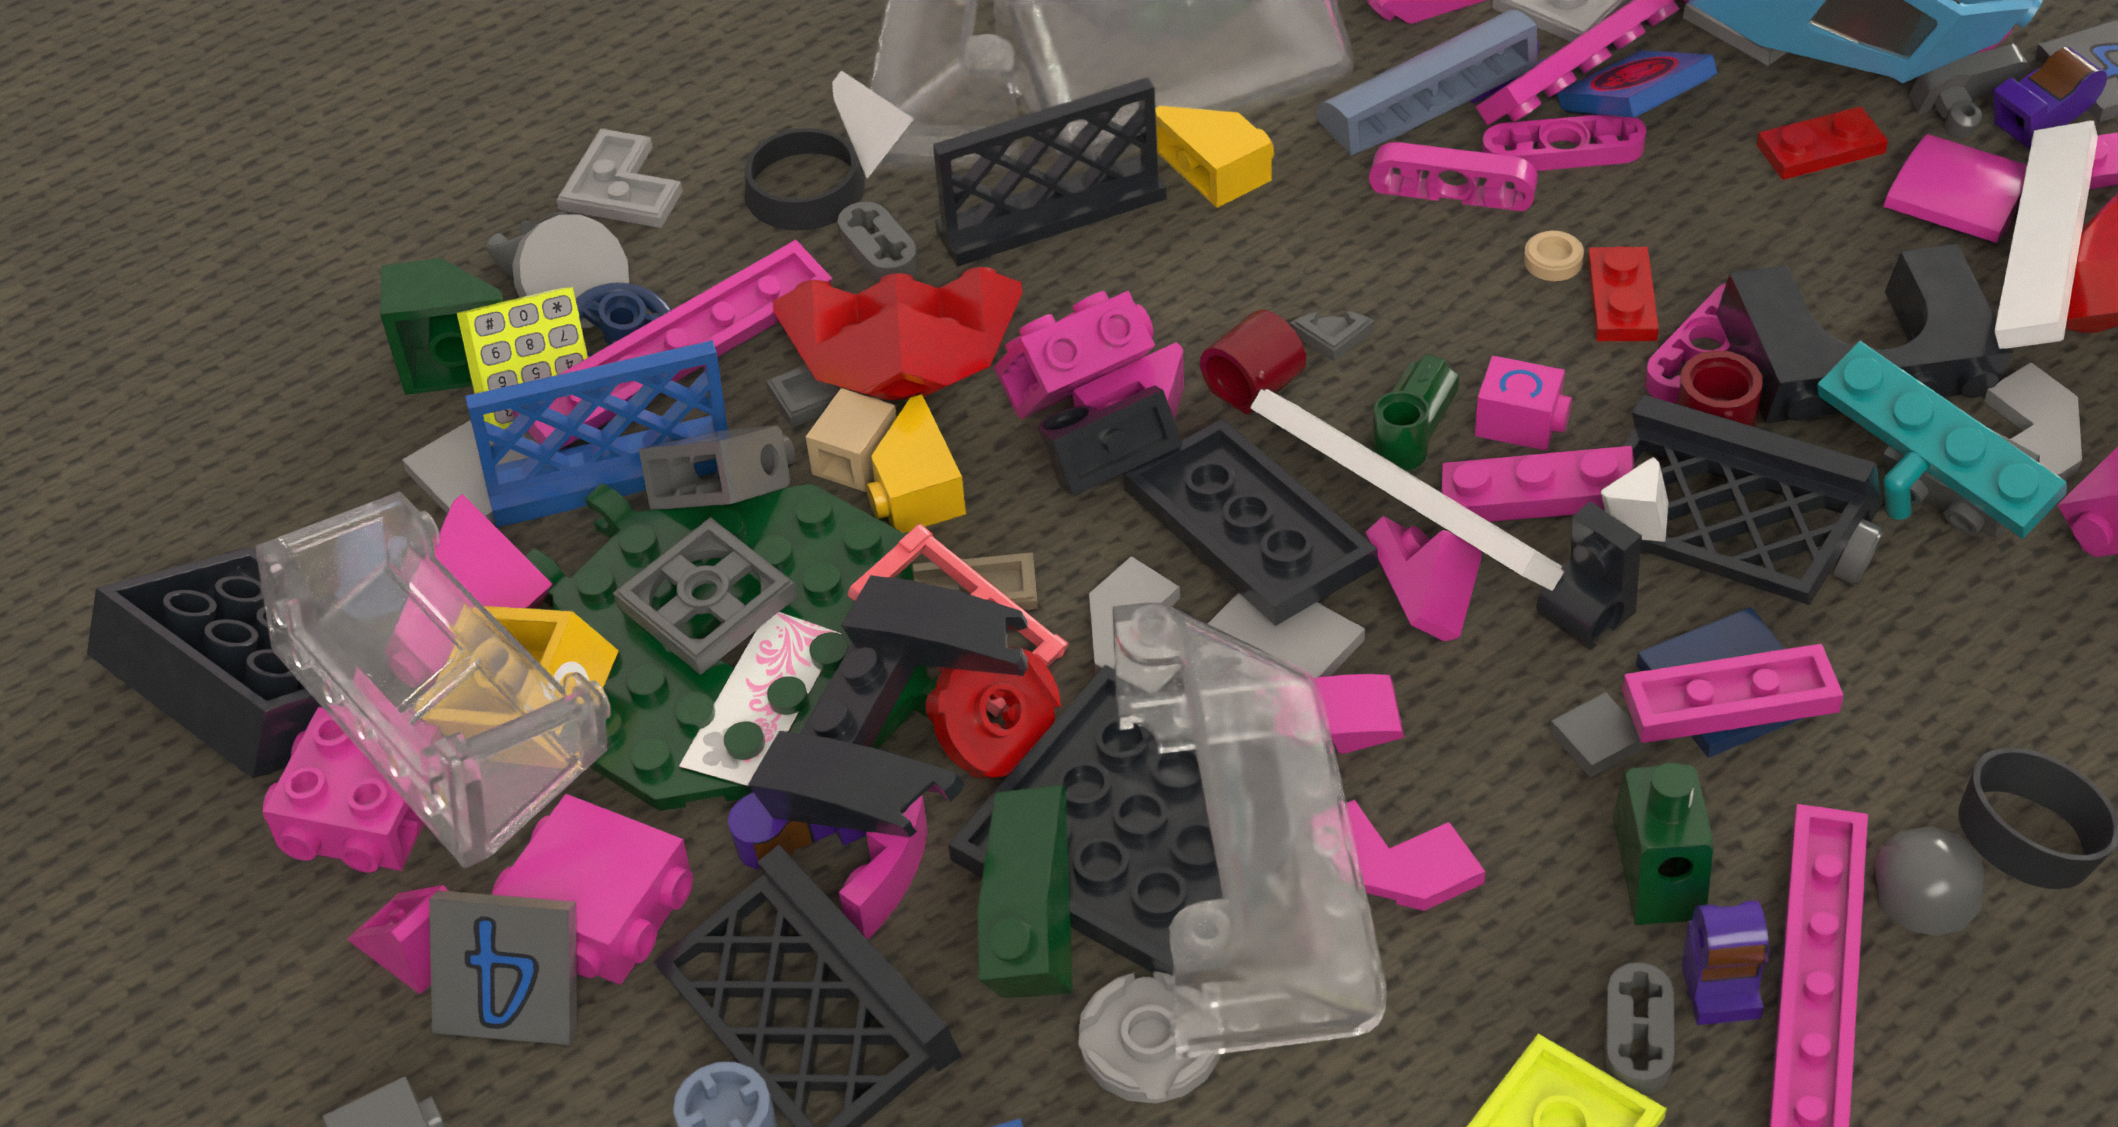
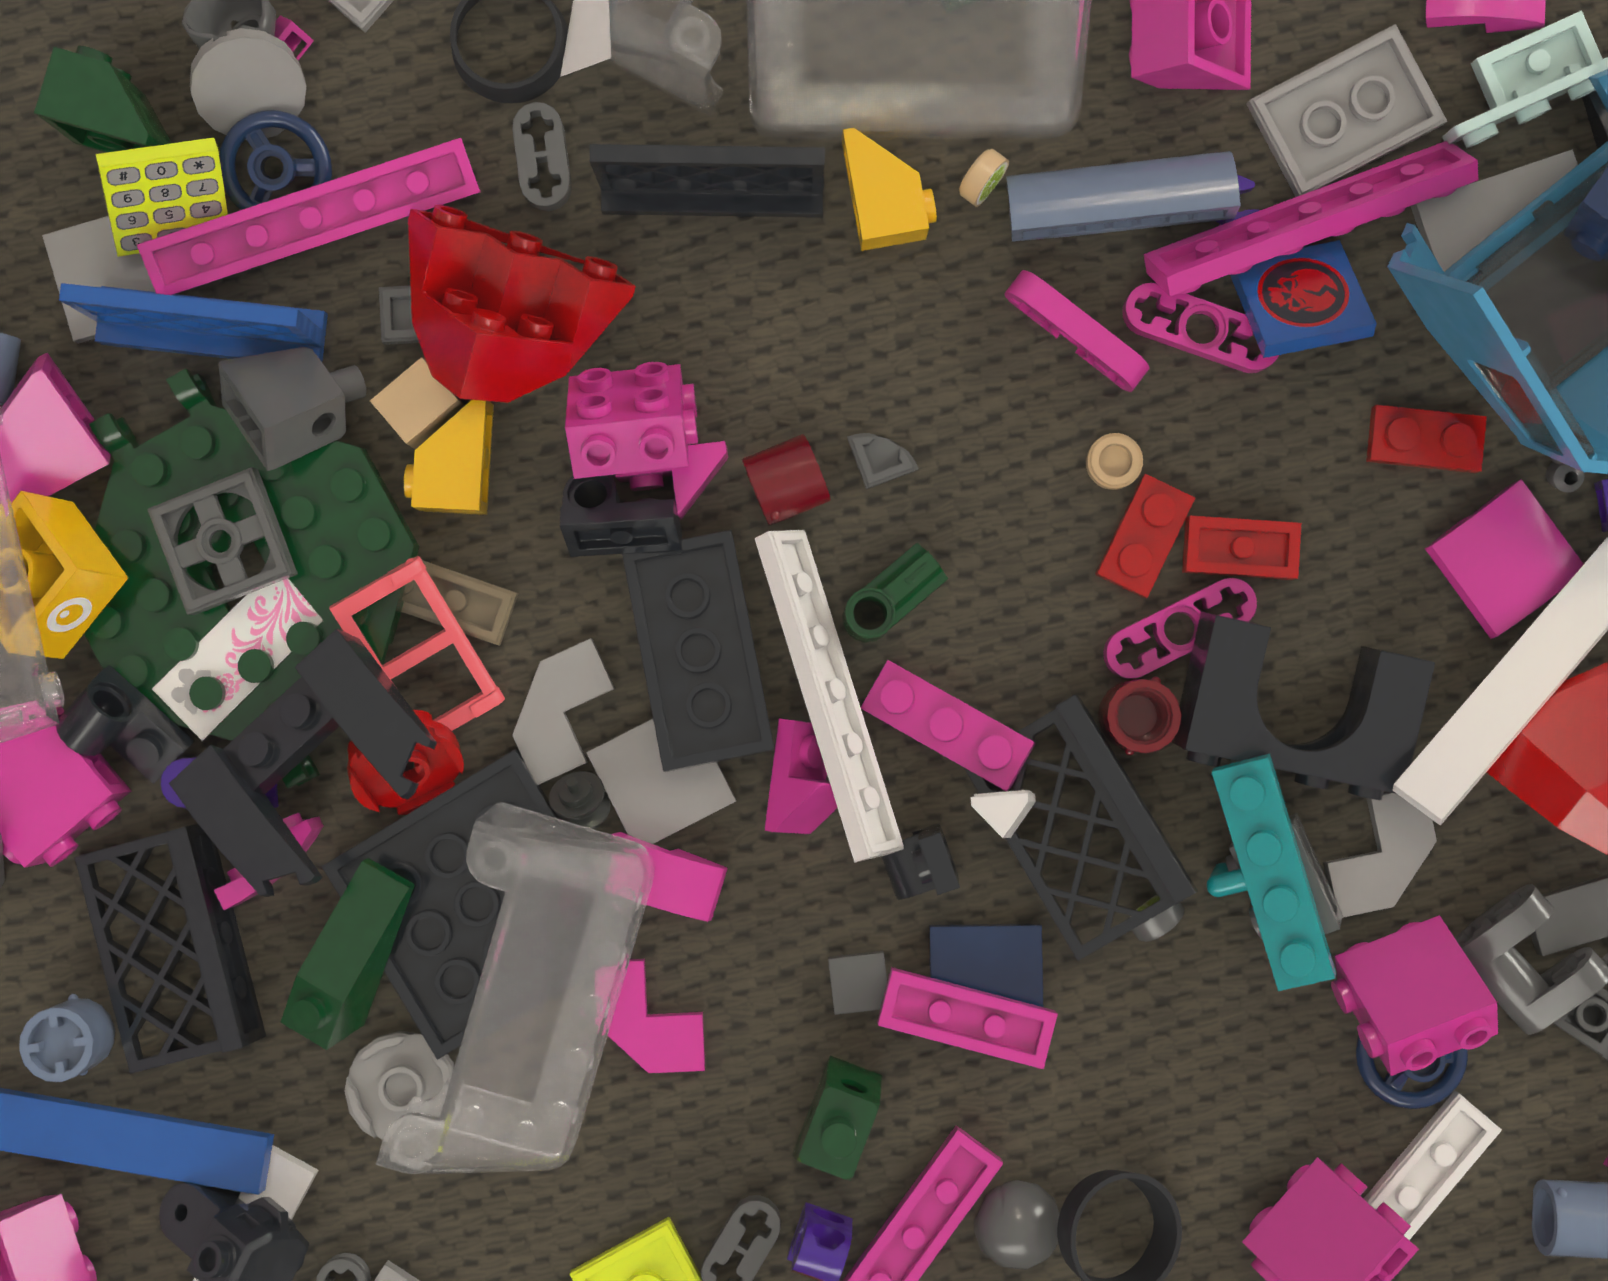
camera: 20 degrees right, 40 degrees up
dark pink brick [1475,355,1572,451] -> none
none -> black plate [56,665,195,784]
none -> tan tile [959,149,1009,207]
none -> red plate [1182,516,1302,580]

